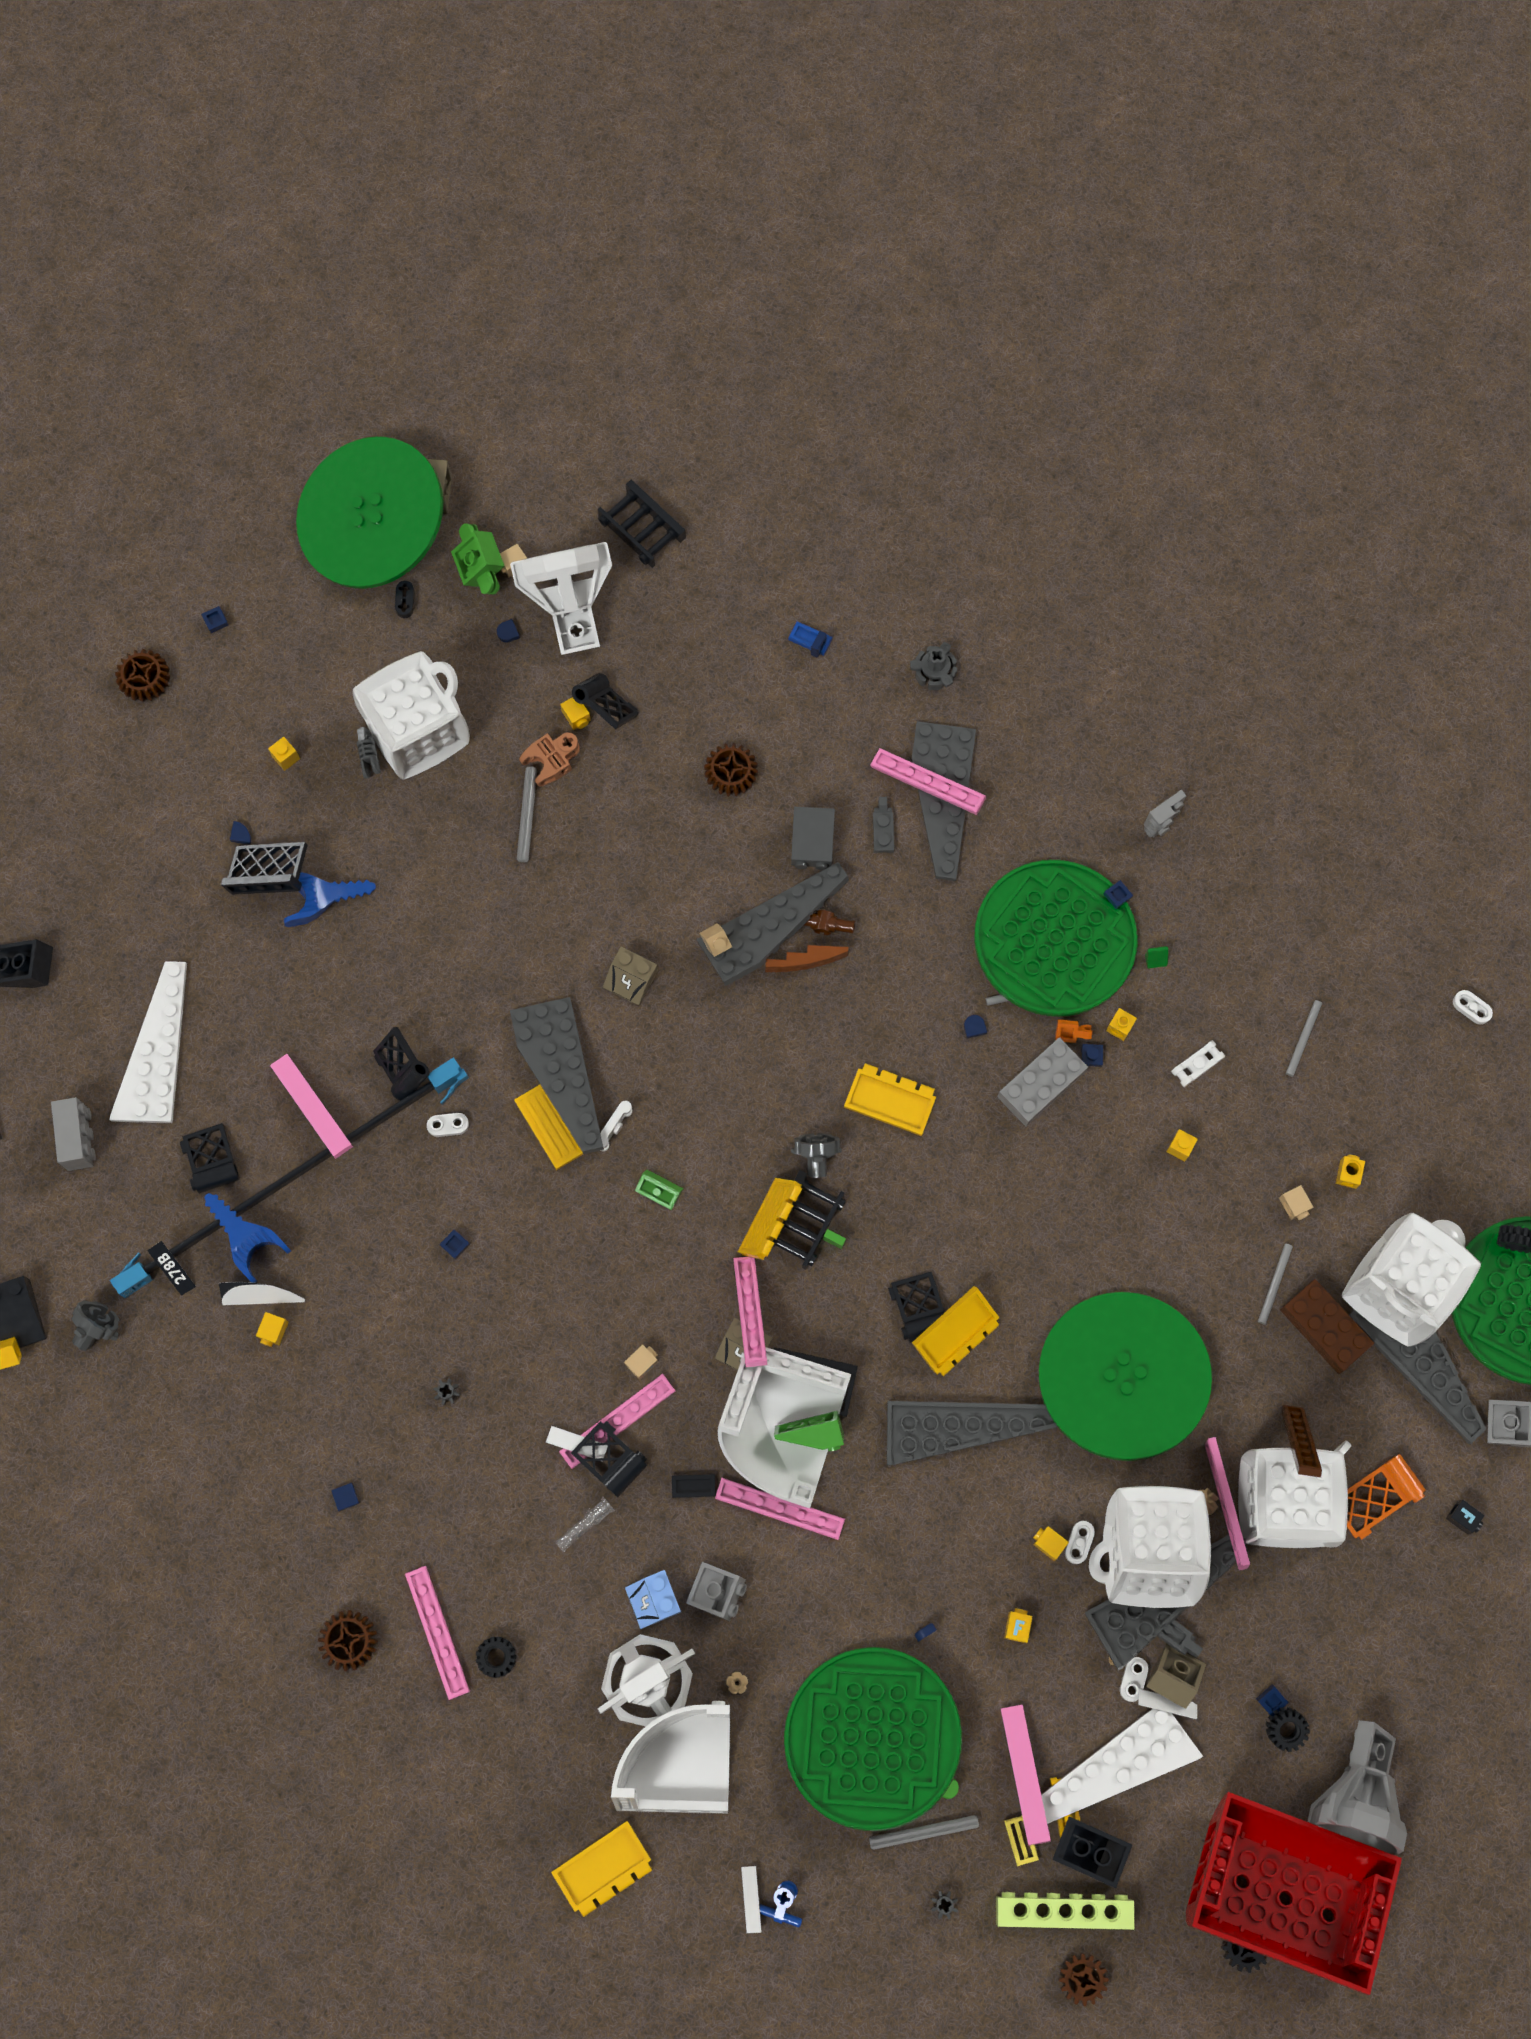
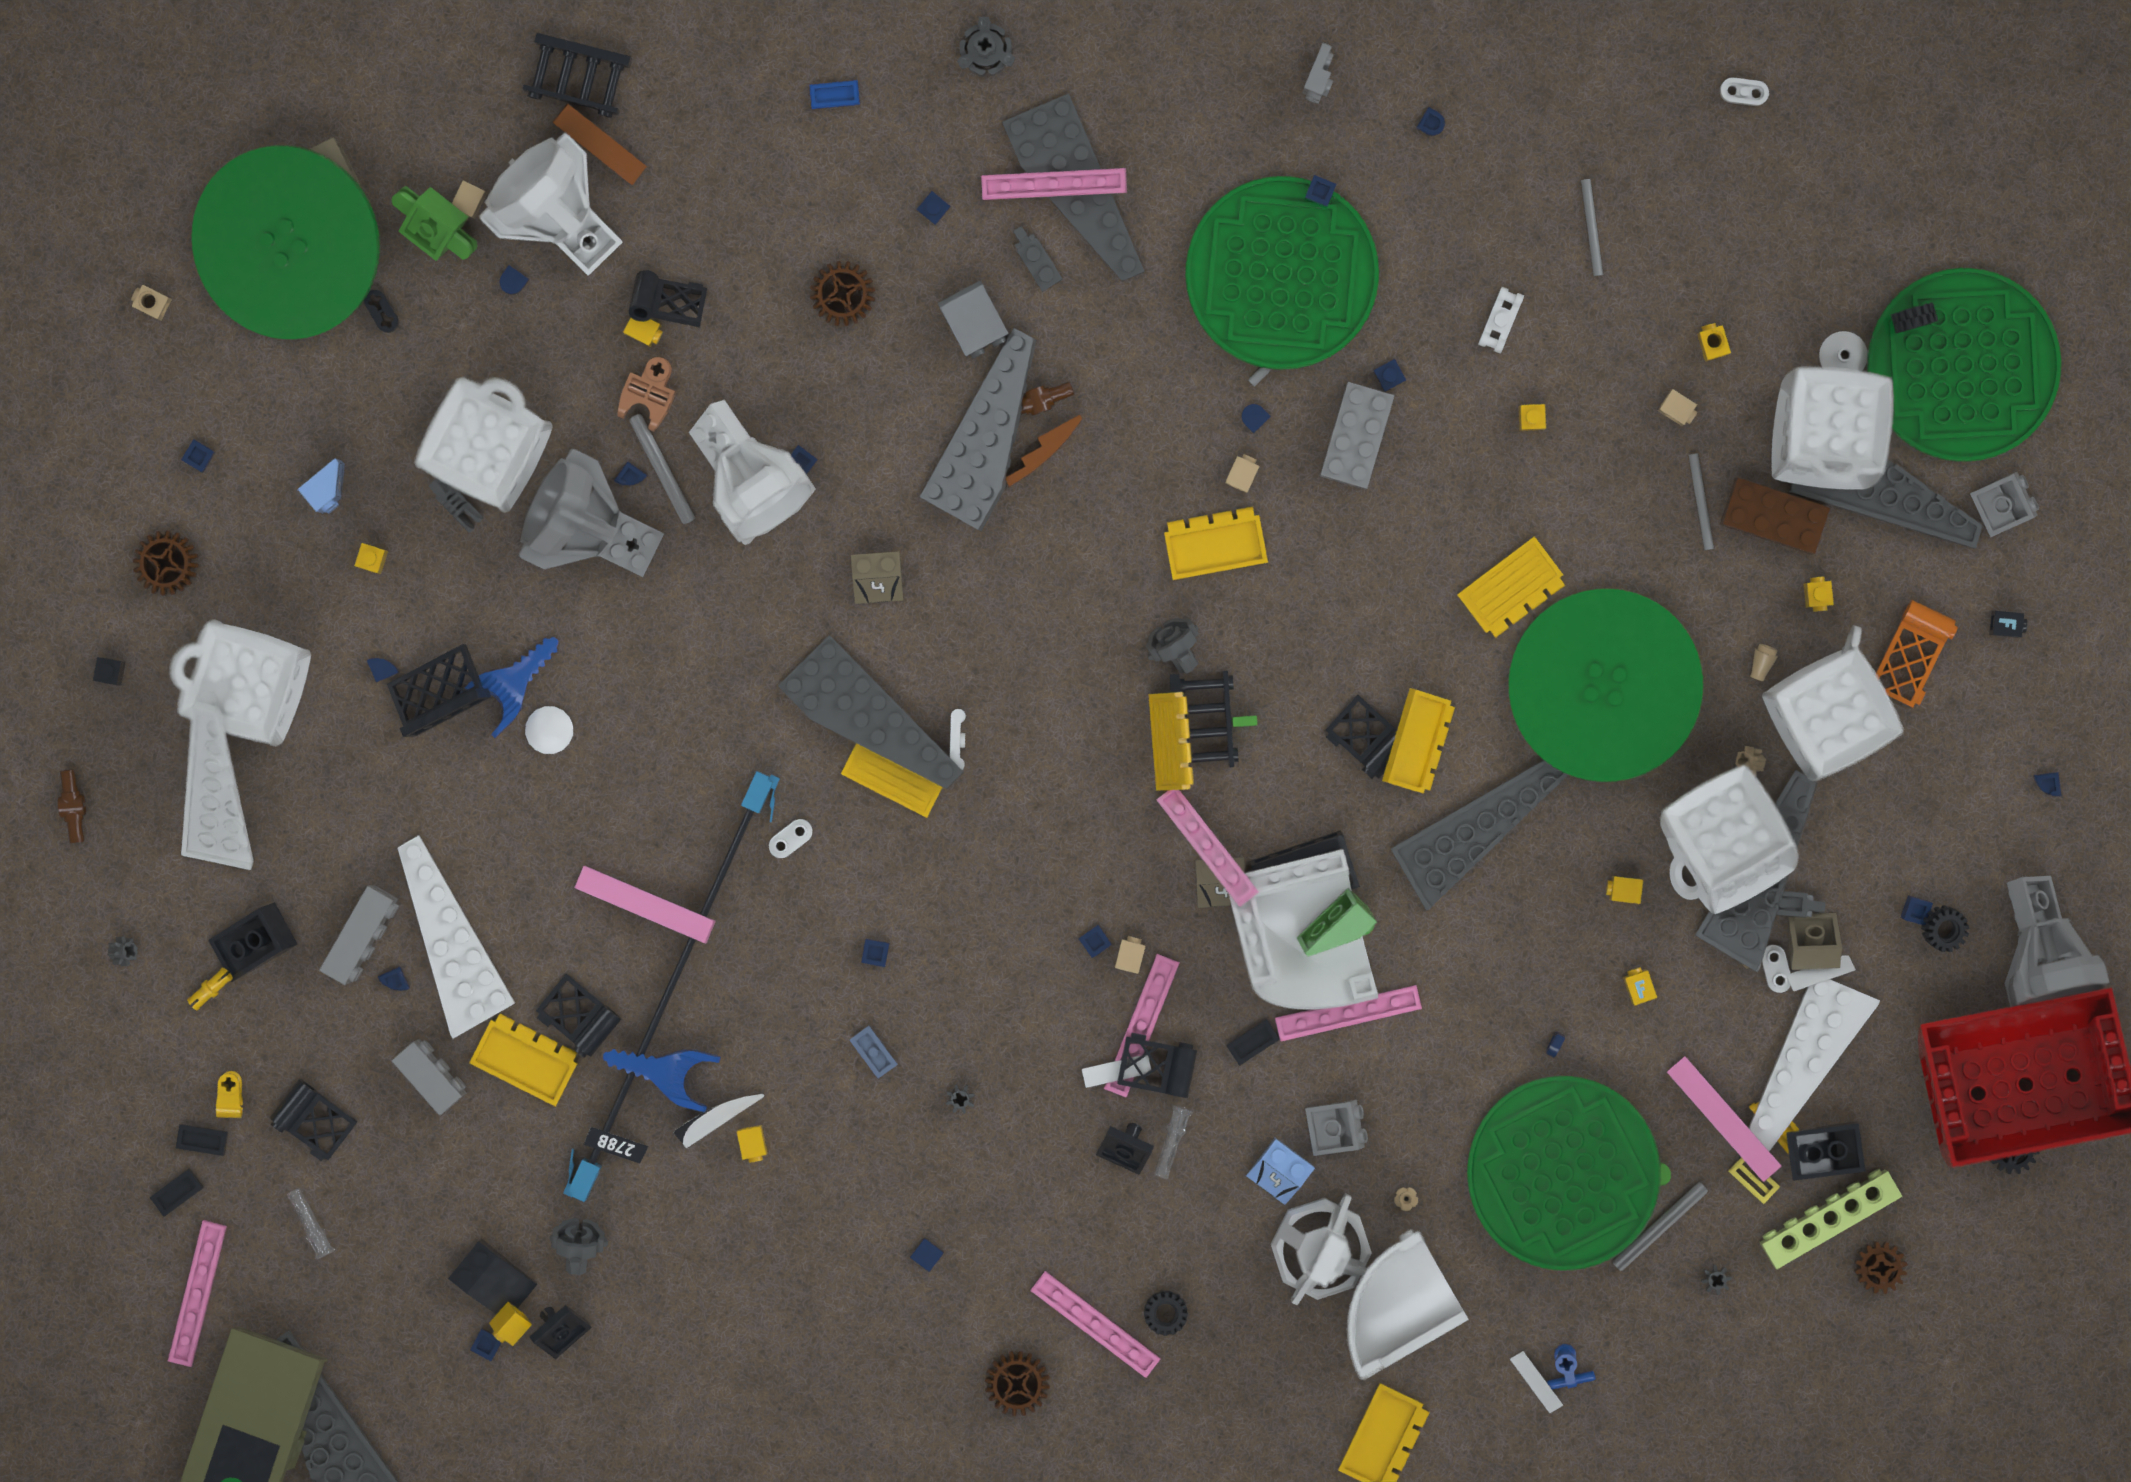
camera: 30 degrees left, 15 degrees up
black piece [373,1027,430,1101] -> none
bright green slope [635,1170,683,1210] -> none
tan brick [700,923,732,957] -> none
dark blue tile [811,631,827,658] -> none
orange plate [1055,1019,1092,1043] -> none
white plate [1065,1521,1095,1564] -> none
yellow brick [1106,1008,1137,1041] -> none
green slope [1145,946,1168,969] -> none
bright pink tile [1205,1437,1250,1570] -> none
reddish brown tile [1282,1405,1322,1477] -> none
none -> black brick [93,657,126,685]
none -> tan brick [131,285,172,321]
none -> white piece [171,620,311,746]
none -> white wing [181,702,254,870]
none -> light blue slope [298,458,345,514]
none -> light grey brick [319,885,399,985]
none -> dark blue tile [378,967,410,991]
none -> yellow hinge [469,1013,578,1107]
none -> light grey plate [519,449,664,577]
none -> white dish [525,706,573,754]
none -> black tile [529,1305,592,1359]
none -> dark orange slope [552,104,647,185]
none -> dark blue tile [614,462,647,486]
none -> white plate [689,400,816,545]
none -> dark blue plate [790,445,818,475]
none -> sand blue plate [850,1026,898,1079]
none -> dark blue plate [917,191,951,225]
none -> dark blue tile [1078,925,1112,958]
none -> black tile [1096,1123,1154,1175]
none -> tan brick [1225,454,1259,493]
none -> dark blue tile [1416,107,1445,136]
none -> yellow hinge [1457,536,1565,638]
none -> tan cone [1750,644,1778,681]
none -> yellow brick [1804,577,1834,612]
none -> dark blue tile [2033,772,2062,796]

